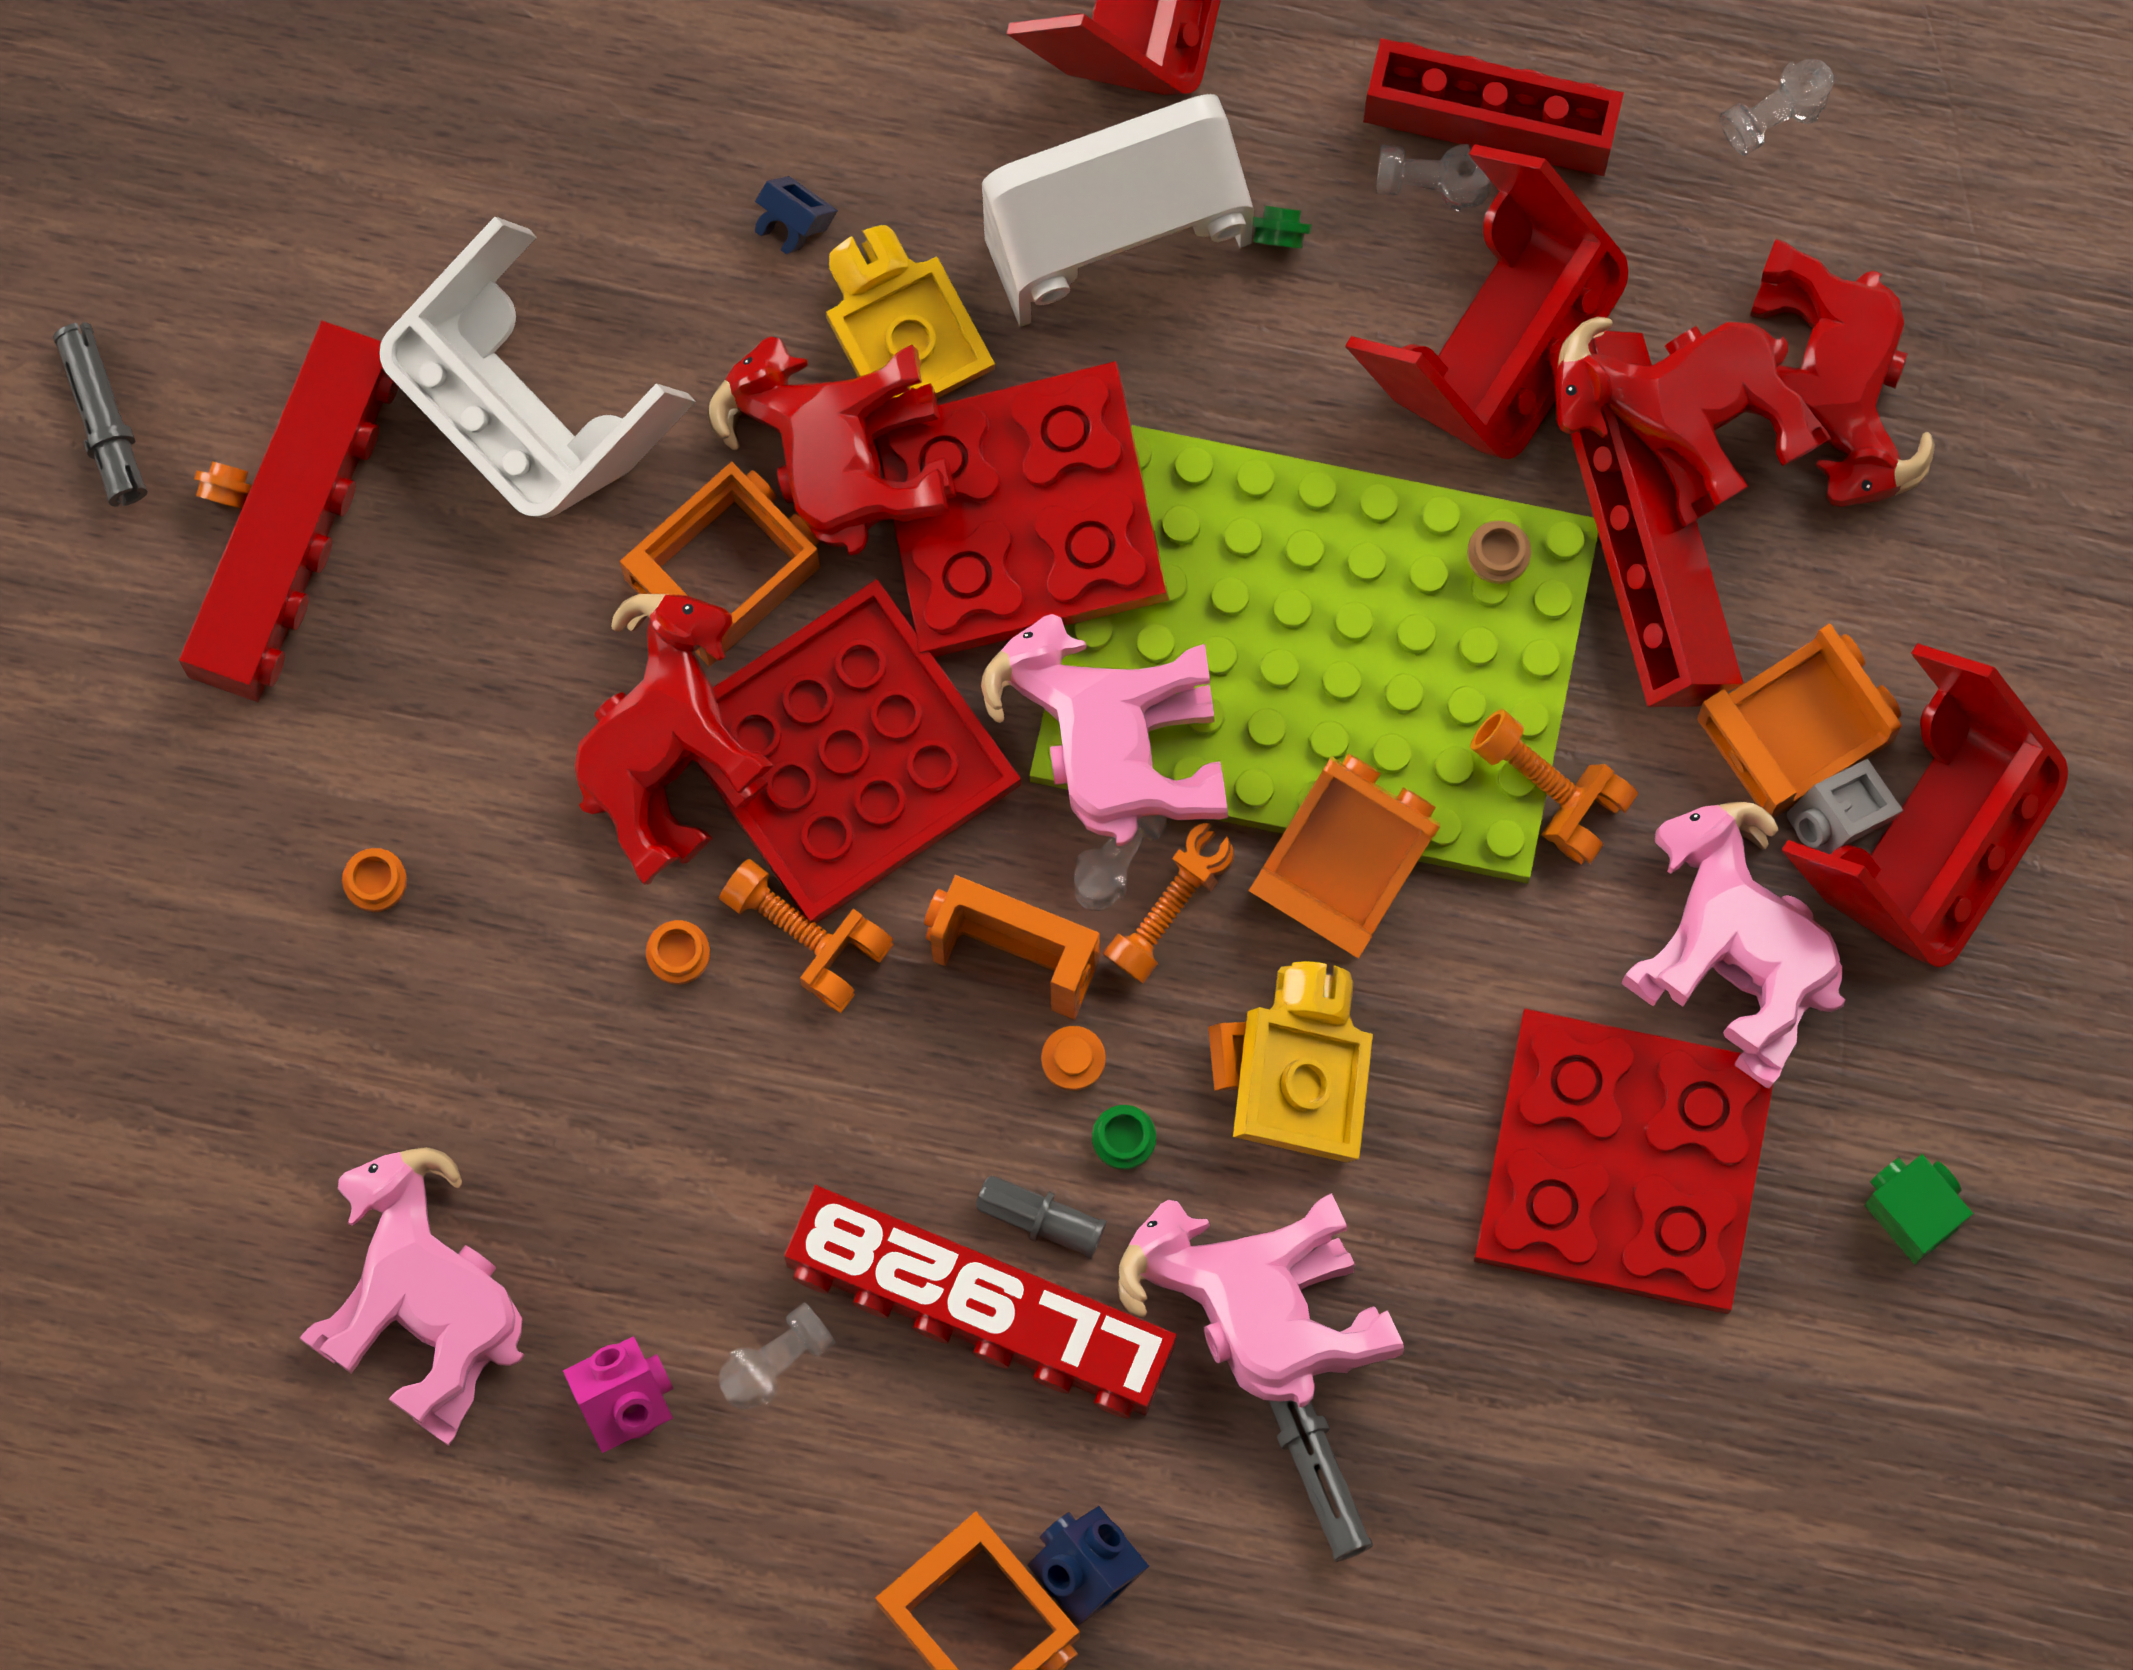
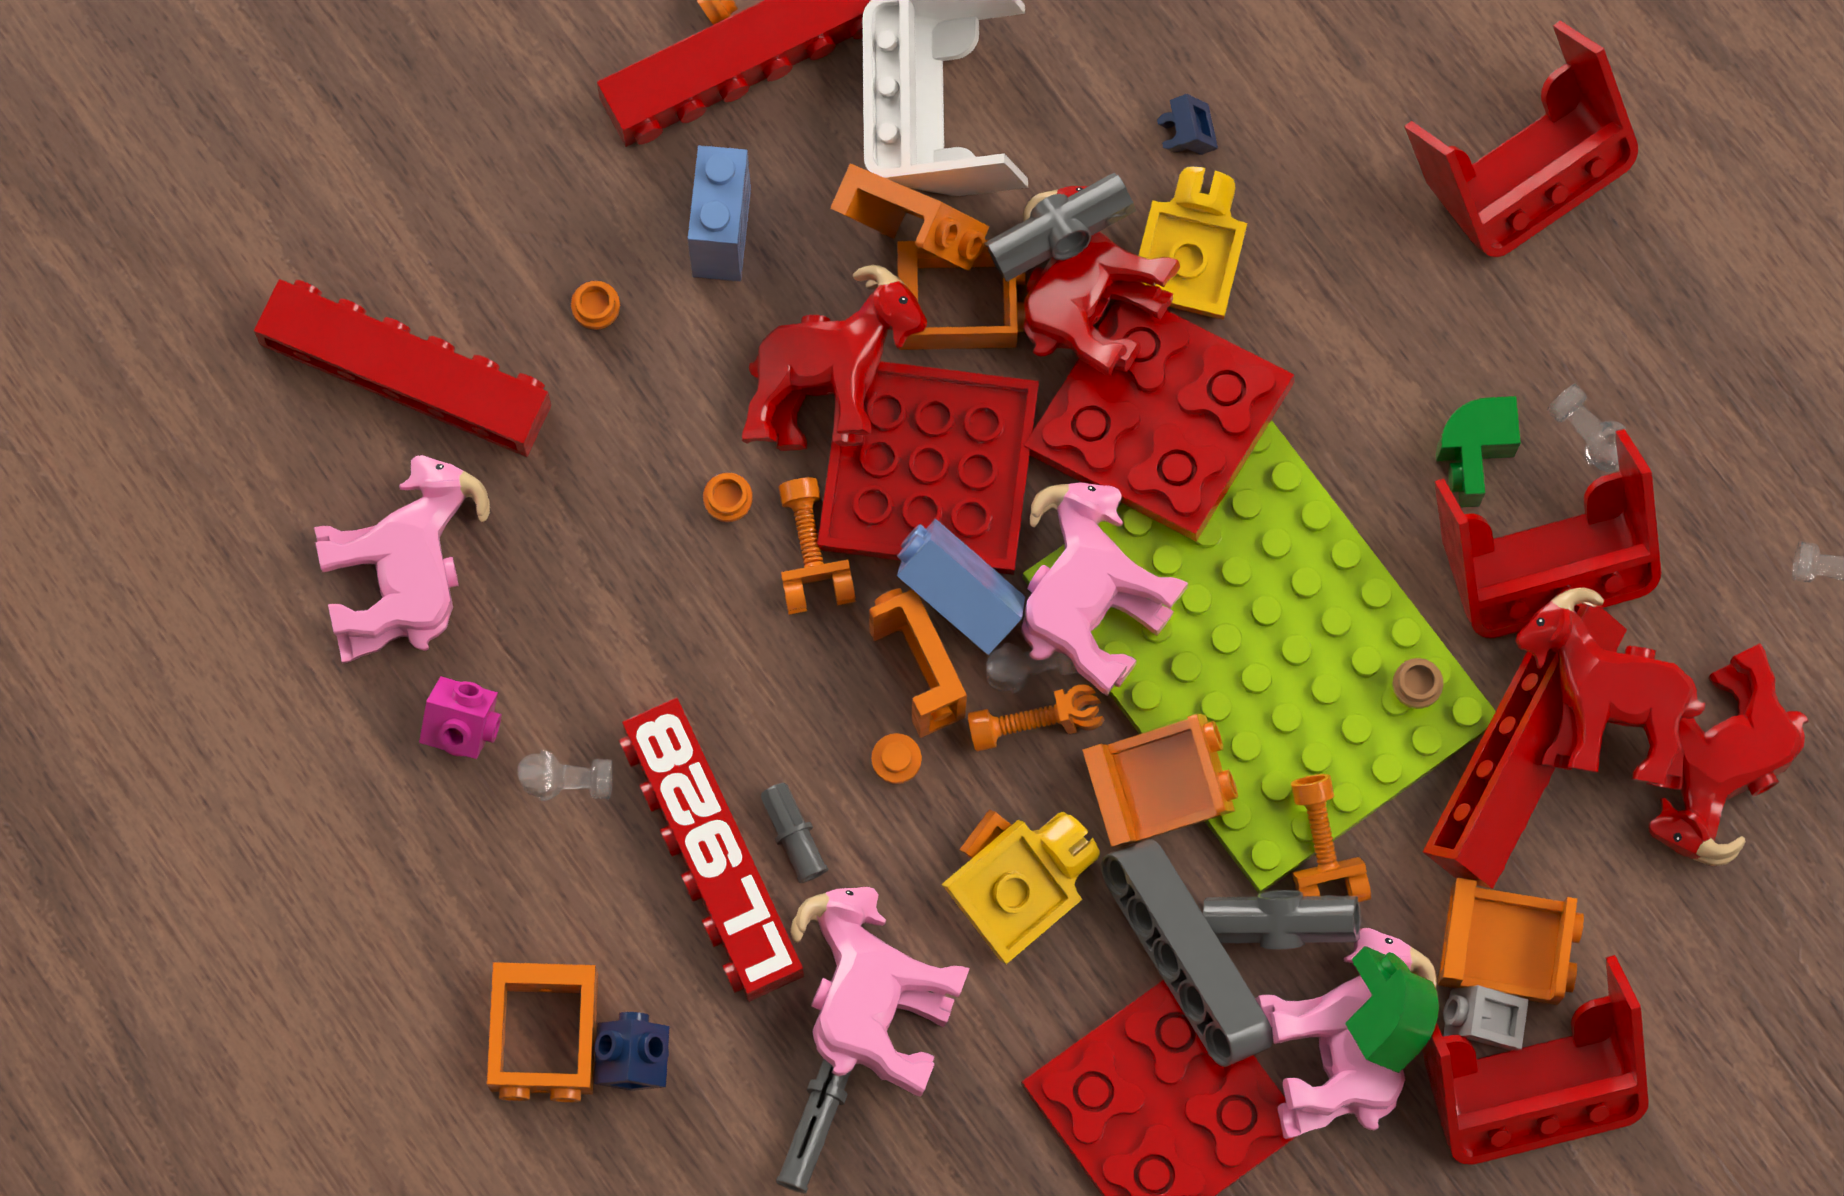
camera: 40 degrees right, 0 degrees up
white windscreen [982,94,1254,327] -> none
green plate [1092,1105,1156,1170] -> none
green plate [1253,205,1312,248] -> none
red brick [1363,38,1624,176] -> none
none -> red brick [254,279,552,457]
none -> medium blue brick [688,145,751,281]
none -> orange panel [830,163,990,270]
none -> medium blue brick [897,519,1025,655]
none -> dark grey piece [985,172,1136,282]
none -> dark grey beam [1101,839,1273,1067]
none -> dark grey piece [1203,890,1361,949]
none -> green brick [1345,946,1439,1073]
none -> green brick [1436,396,1521,508]

